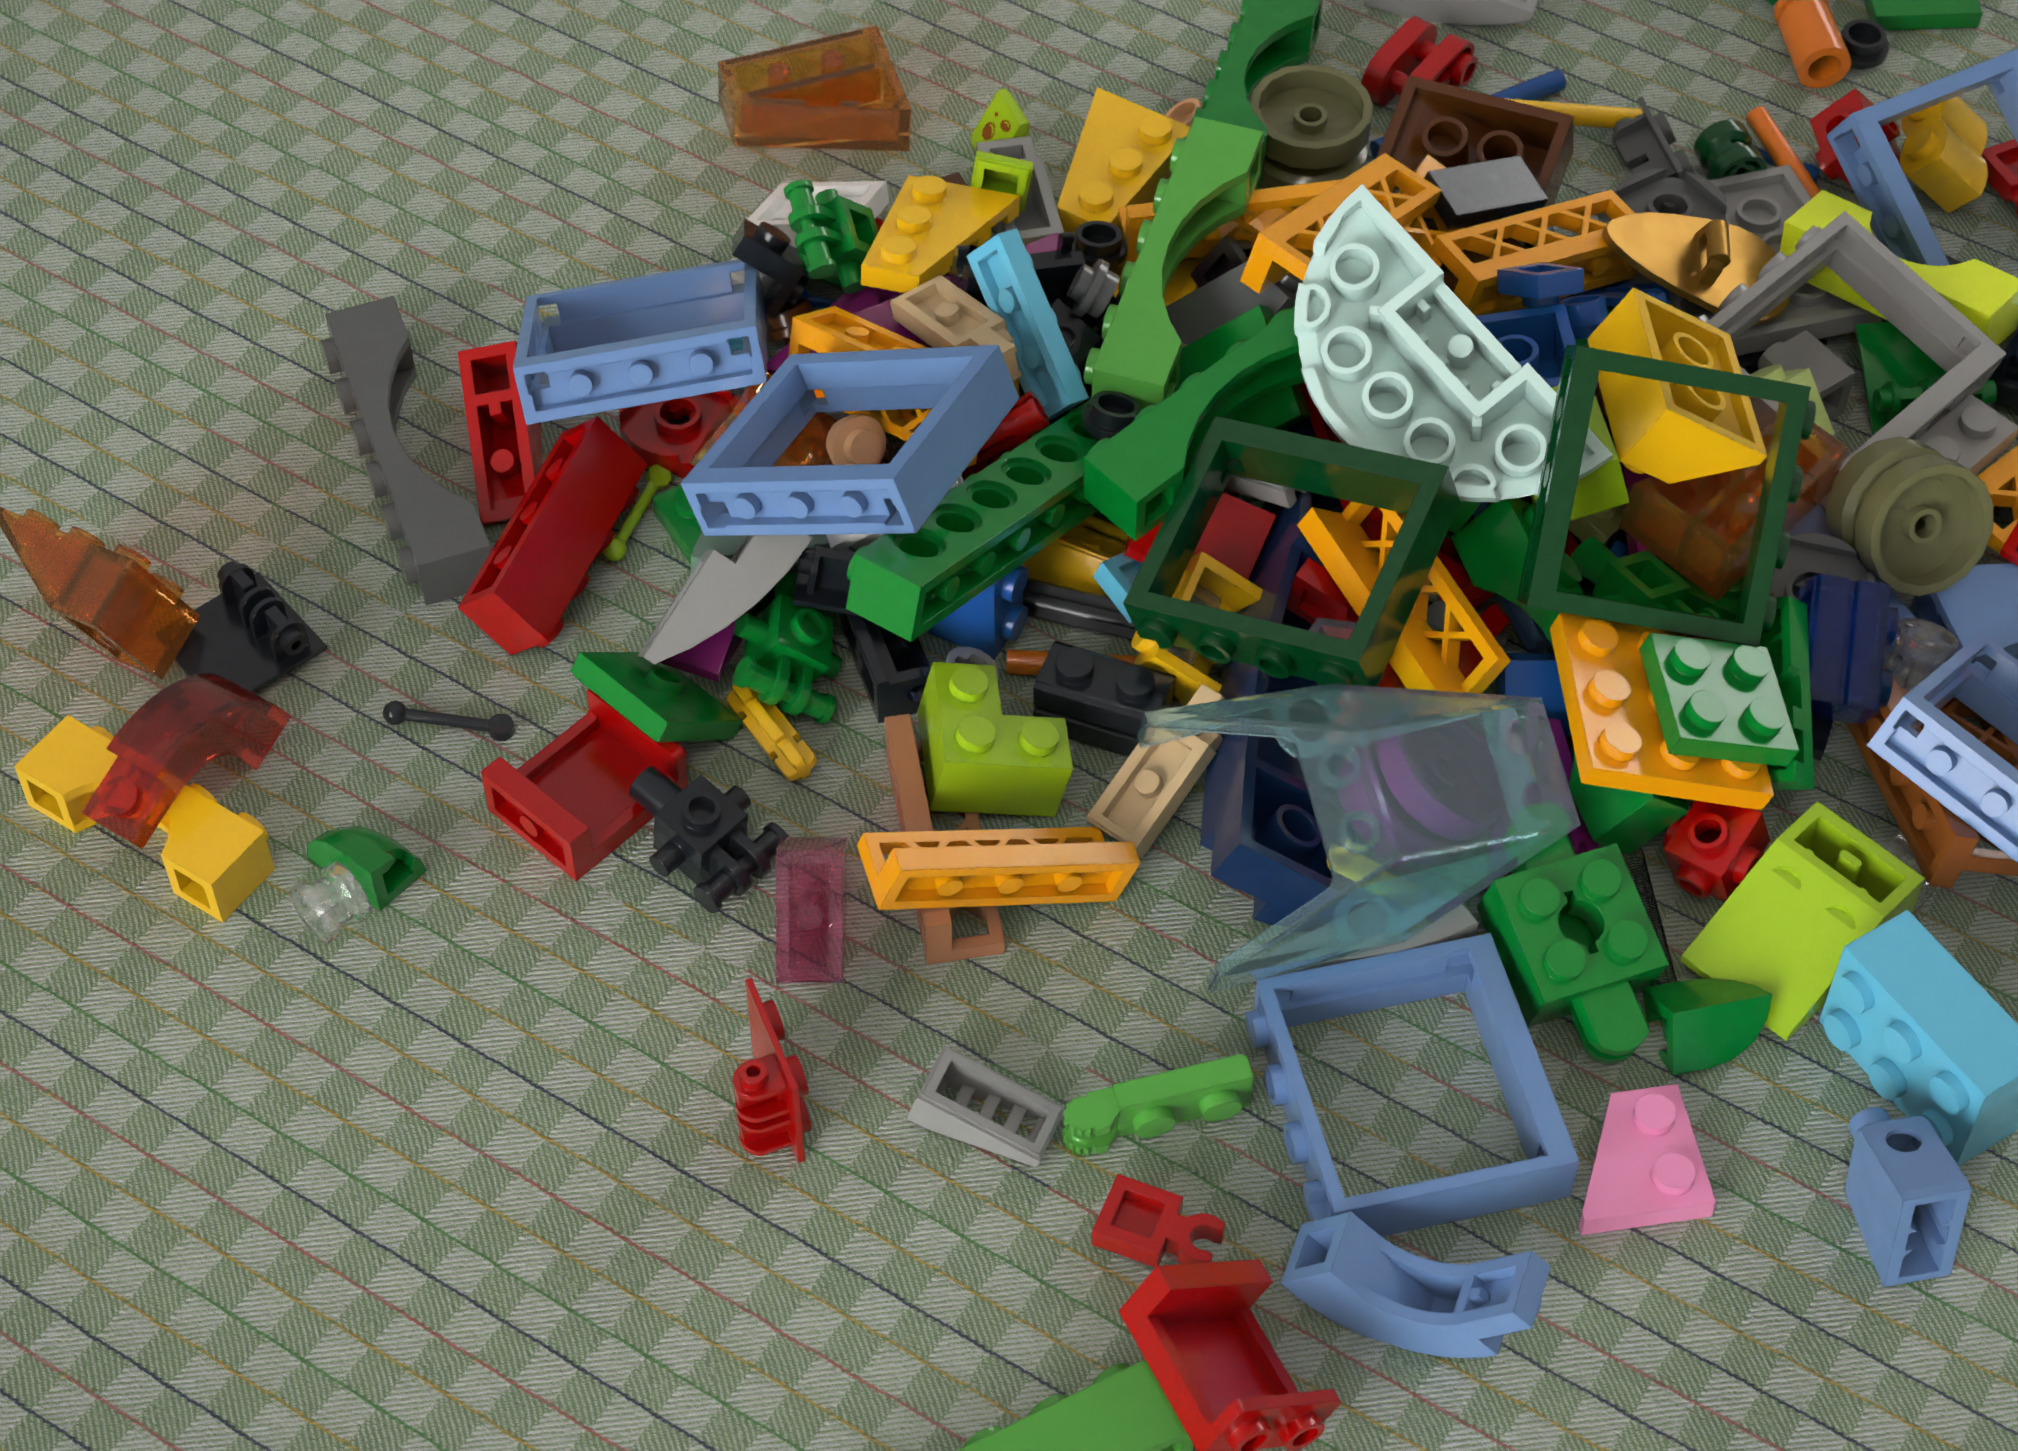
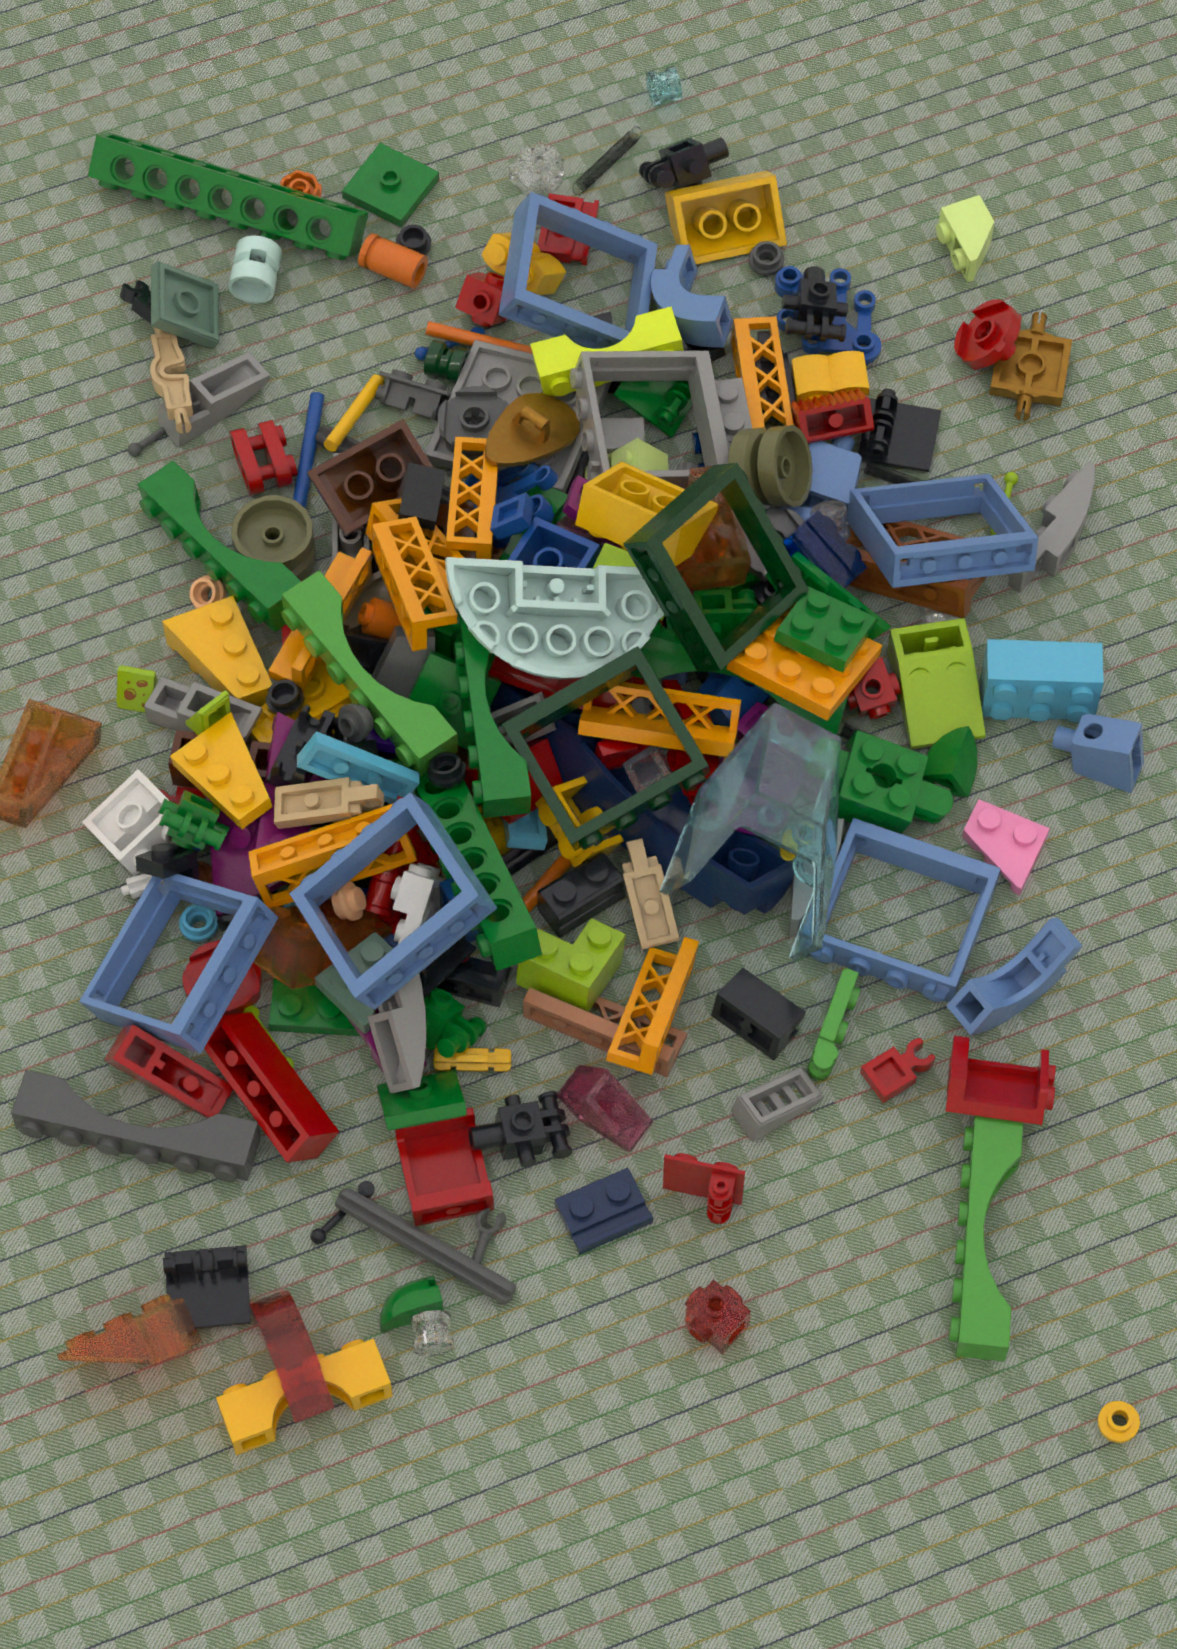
camera: 55 degrees left, 10 degrees up
none -> dark grey axle [335,1188,517,1304]
none -> dark grey hand [472,1208,506,1264]
none -> dark blue plate [555,1168,653,1255]
none -> clear red brick [685,1279,751,1354]
none -> black hinge [711,967,806,1061]

